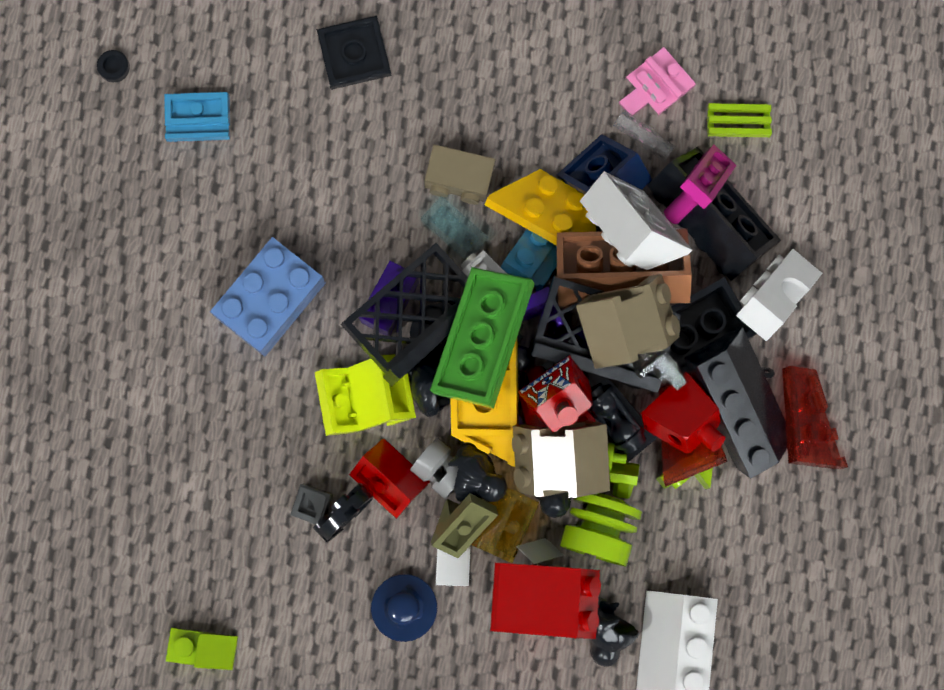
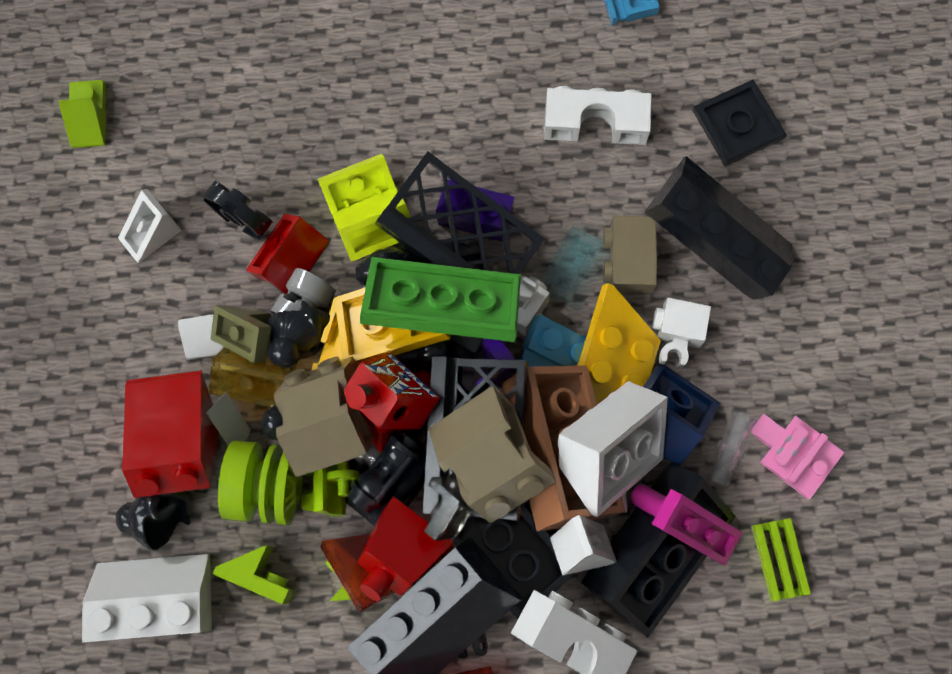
camera: 85 degrees right, 5 degrees down
medium blue brick [210,237,326,357] -> none
dark grey tile [290,483,333,524] -> none
dark blue plate [371,574,437,642] -> none
none -> white slope [118,189,182,263]
none -> lime slope [213,545,295,604]
none -> white arch [544,86,651,145]
none -> white slope [550,515,617,575]
none -> black slope [645,156,792,300]
none -> white brick [652,298,711,368]

